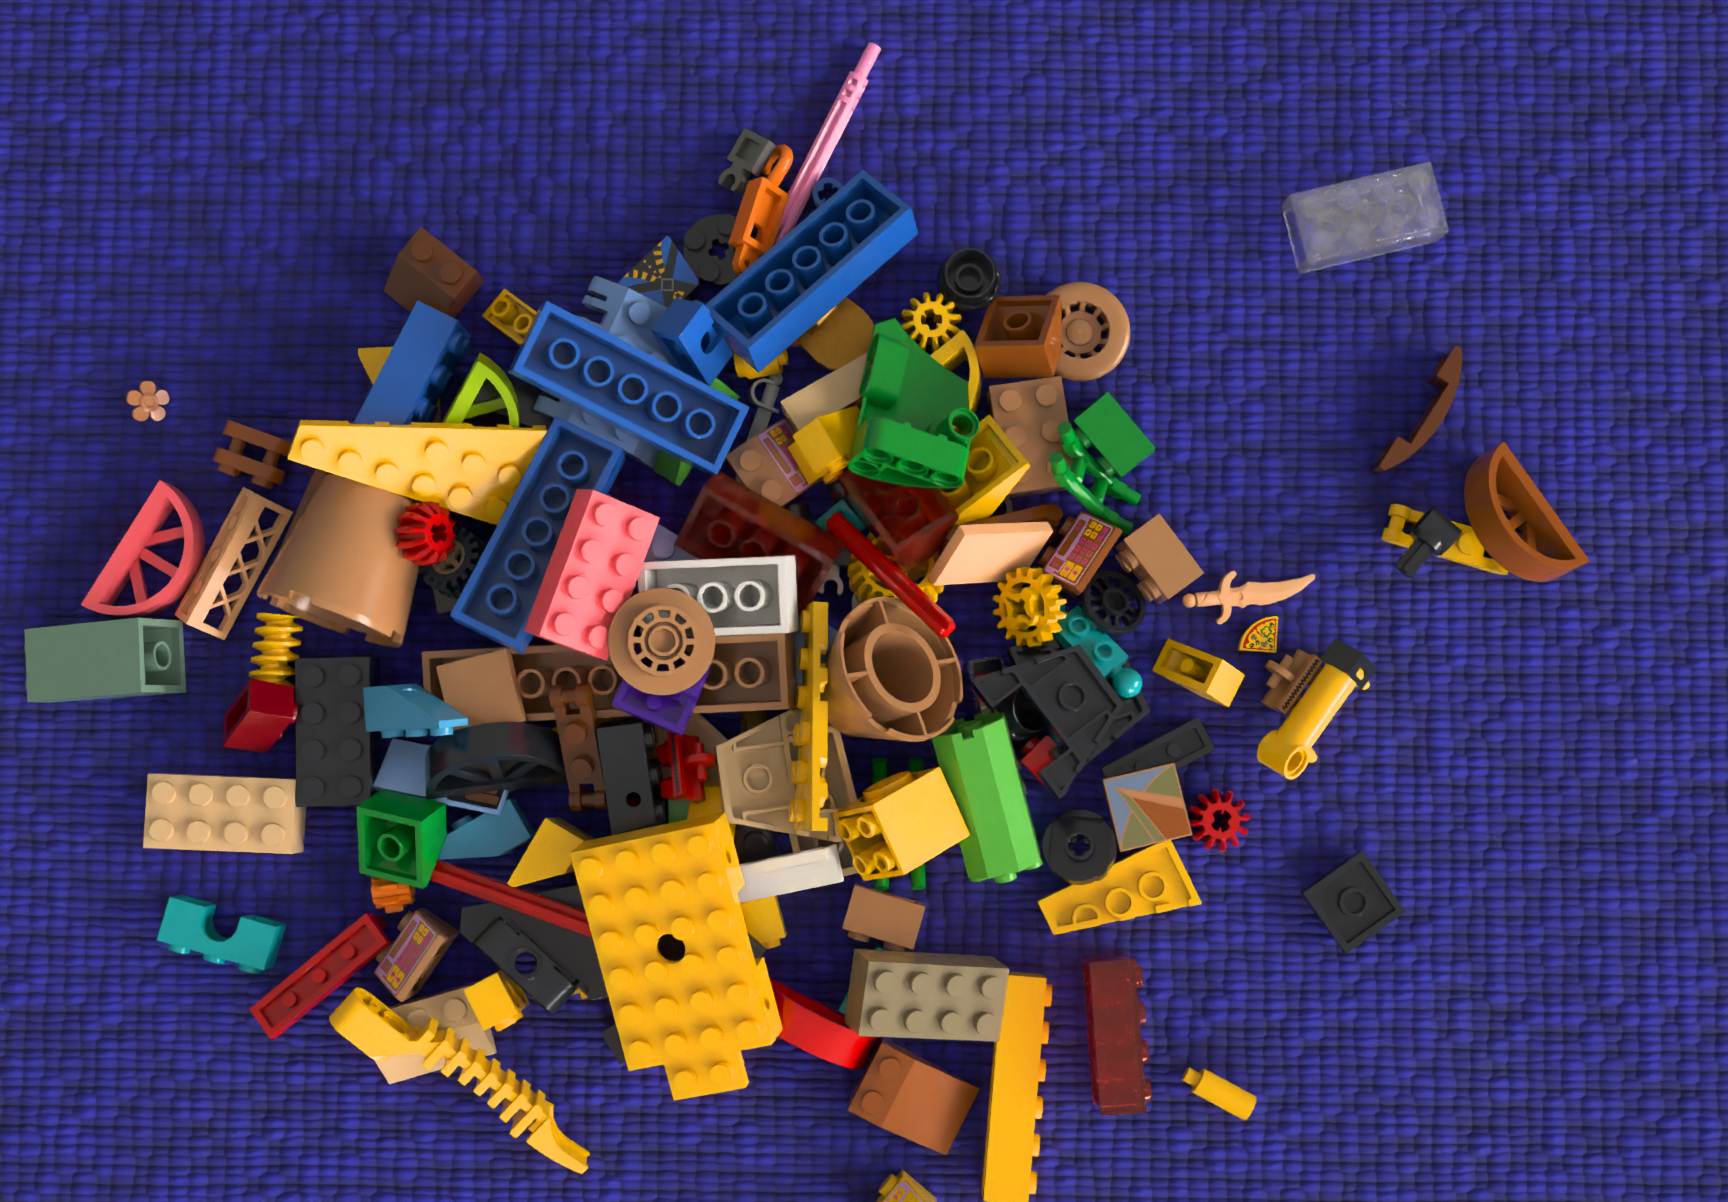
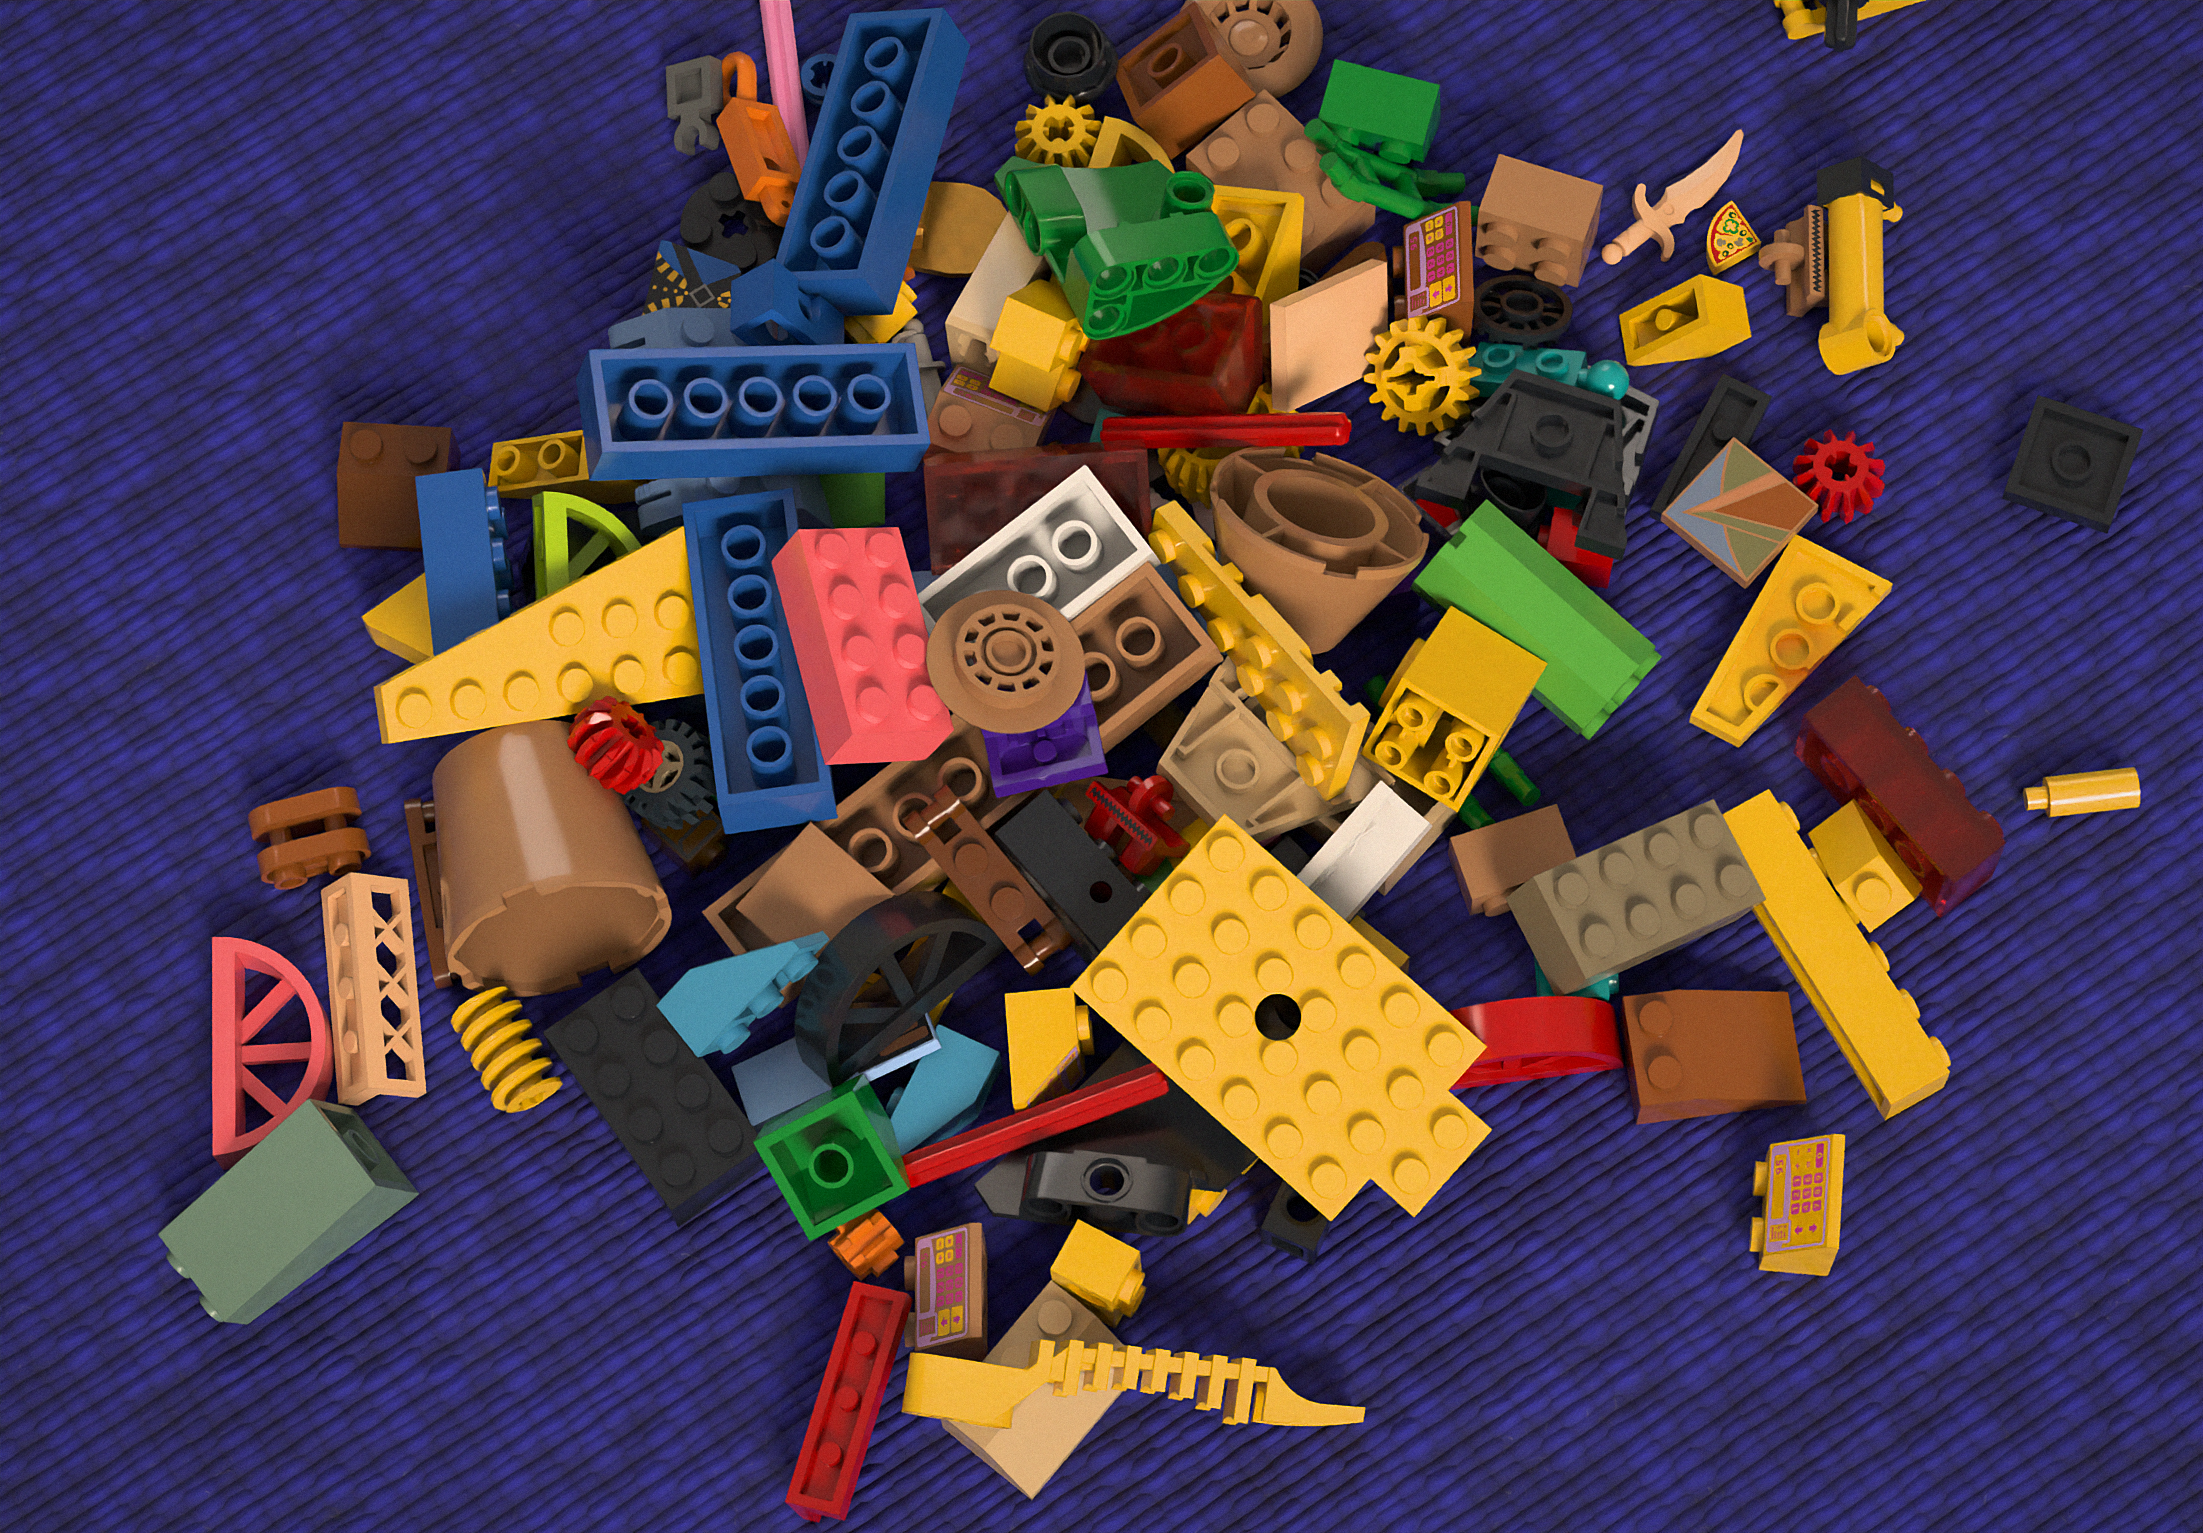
camera: 30 degrees left, 15 degrees down
nougat plant [126,381,170,422] -> none
tan brick [143,773,306,854] -> none
teal arch [157,895,286,974] -> none
dark red brick [223,679,298,753] -> none
black plate [1042,809,1117,885] -> none
none -> yellow slope [1808,799,1923,933]

